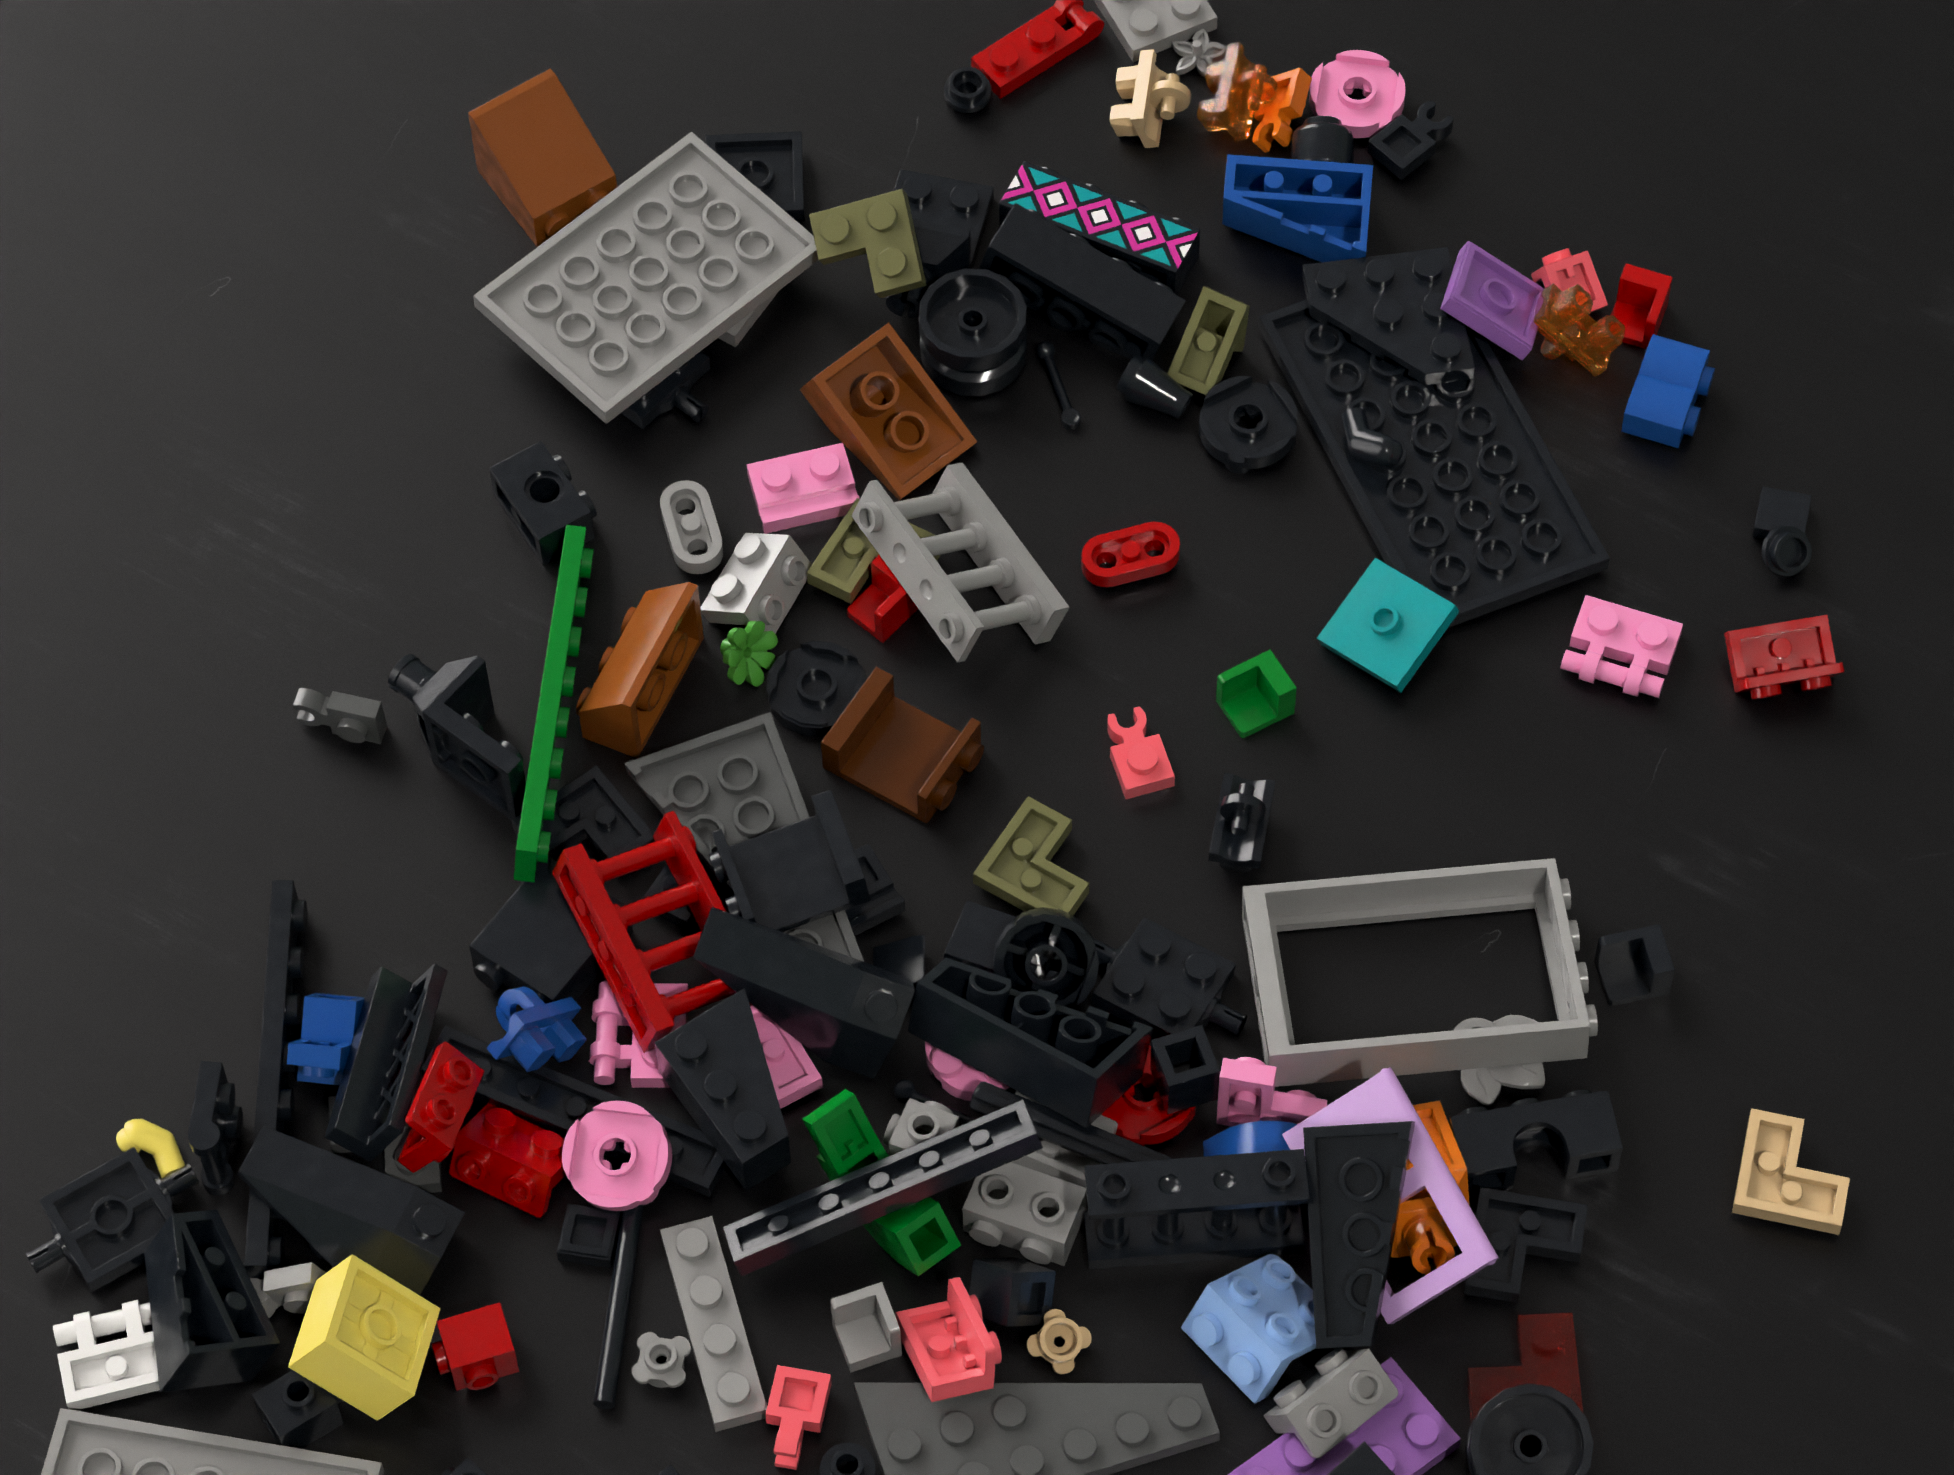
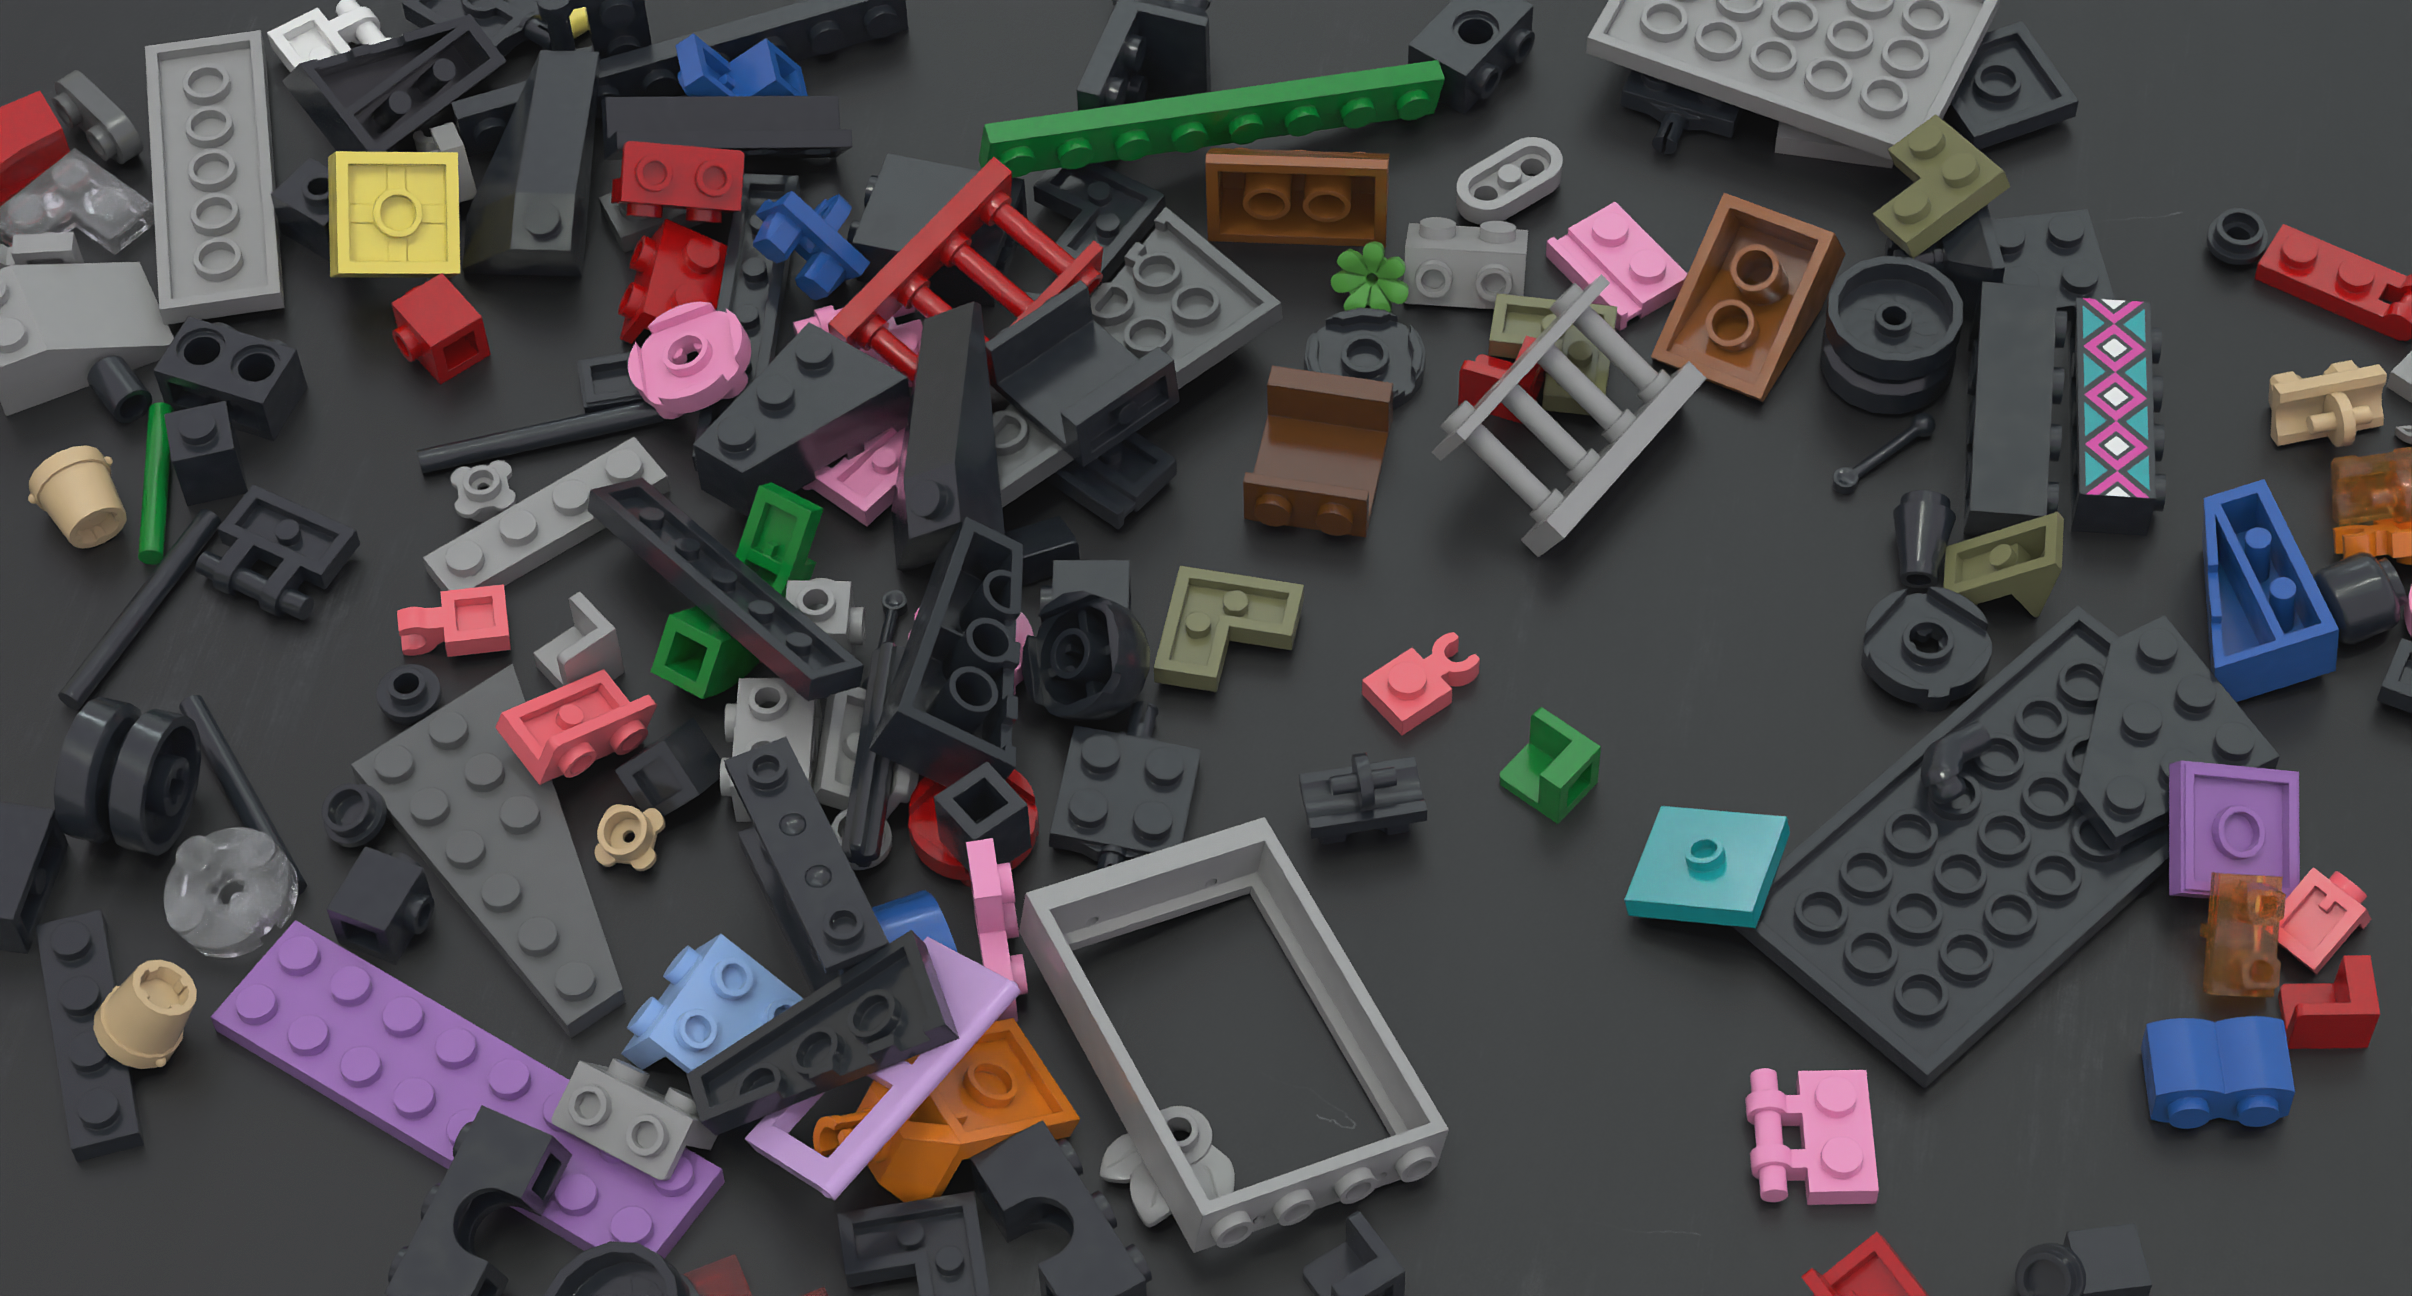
camera: 70 degrees right, 5 degrees down
red plate [1081,522,1180,587] -> none

